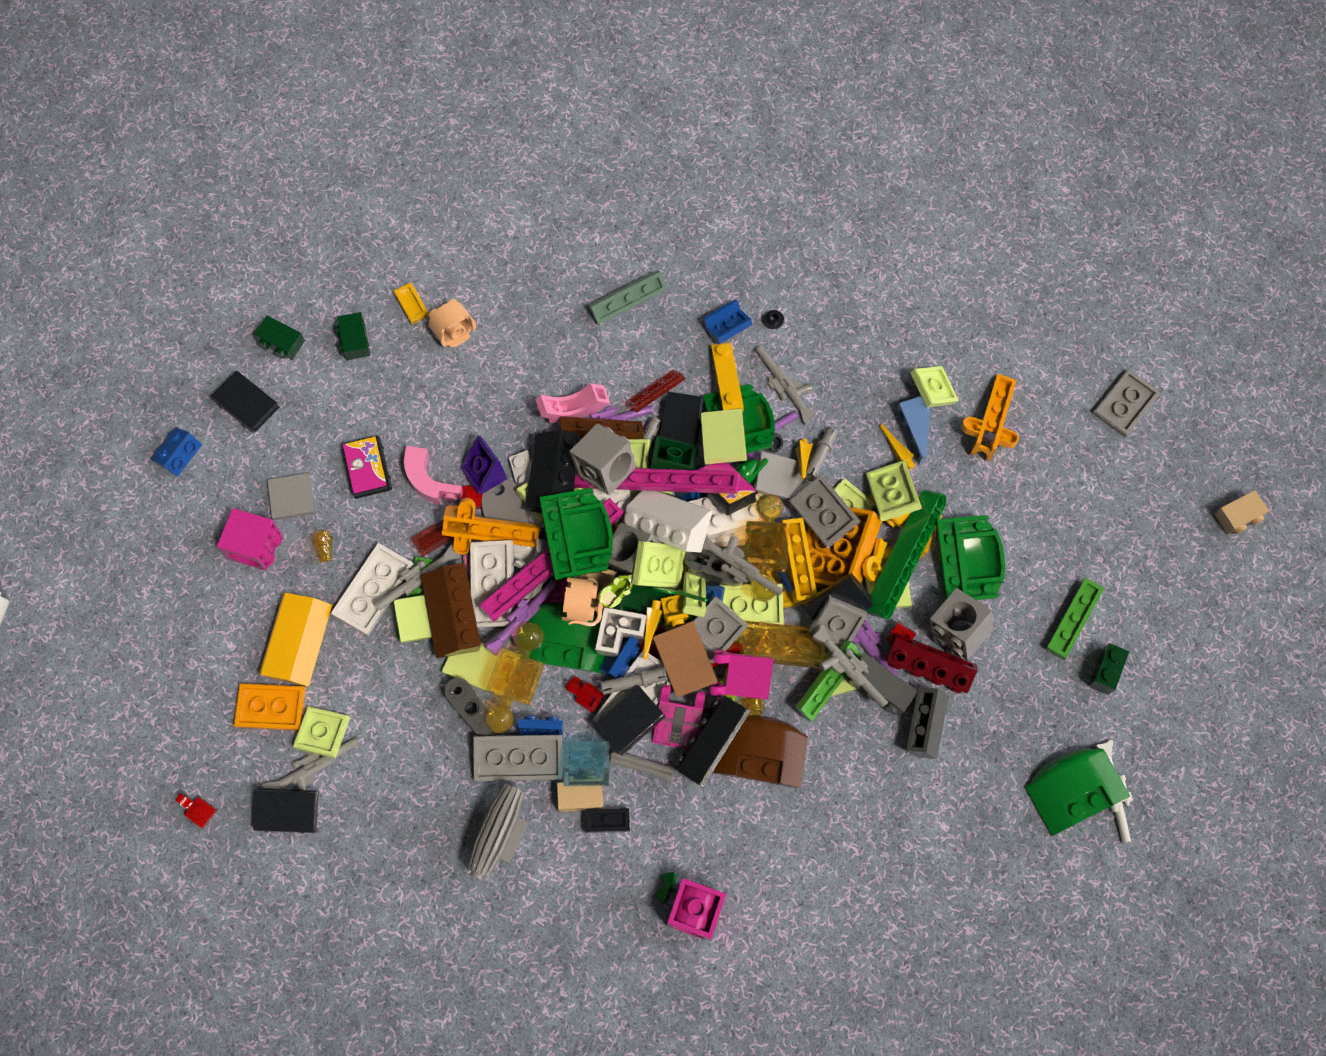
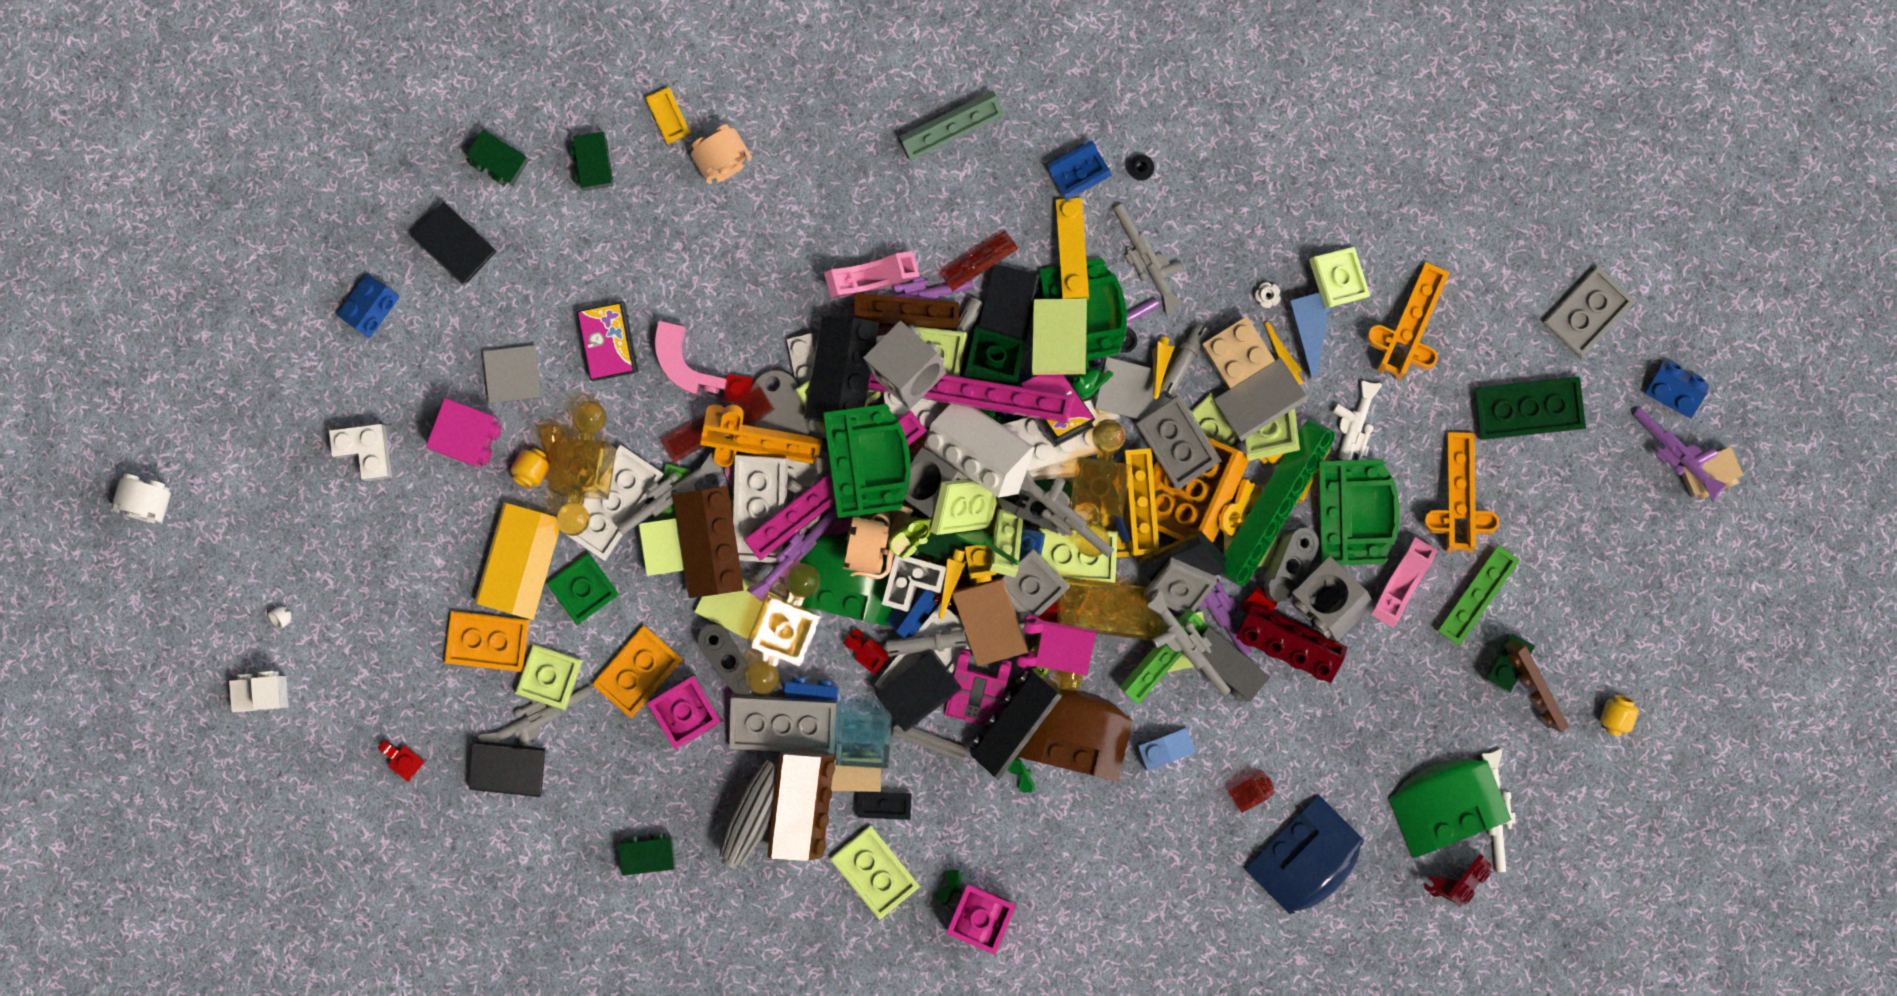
camera: 15 degrees right, 15 degrees up
dark purple slope [461,435,507,494] -> none
dark grey brick [906,687,949,759] -> none
none -> white brick [229,671,289,712]
none -> white hinge [268,606,292,630]
none -> white brick [329,424,392,481]
none -> yellow head [510,448,550,489]
none -> green tile [546,552,620,626]
none -> clear yellow brick [548,401,617,536]
none -> light orange tile [592,625,683,719]
none -> dark green brick [618,833,676,876]
none -> dark pink brick [647,676,724,749]
none -> clear red bracket [734,387,775,427]
none -> slope [767,748,835,861]
none -> yellowish green tile [830,825,920,920]
none -> green piece [1008,757,1036,793]
none -> medium blue slope [1137,728,1196,771]
none -> tan brick [1201,316,1275,390]
none -> light grey tile [1214,358,1309,441]
none -> clear red bracket [1228,771,1275,813]
none -> dark blue slope [1245,795,1364,914]
none -> white plate [1255,282,1281,308]
none -> dark grey piece [1263,527,1319,602]
none -> white piece [1333,381,1382,460]
none -> bright pink arch [1371,537,1438,628]
none -> light orange piece [1424,432,1499,553]
none -> dark red plate [1424,854,1492,907]
none -> dark green plate [1474,376,1586,441]
none -> reddish brown plate [1504,639,1569,732]
none -> yellow head [1600,695,1639,736]
none -> medium lavender piece [1634,408,1726,502]
none -> blue bracket [1645,360,1709,419]

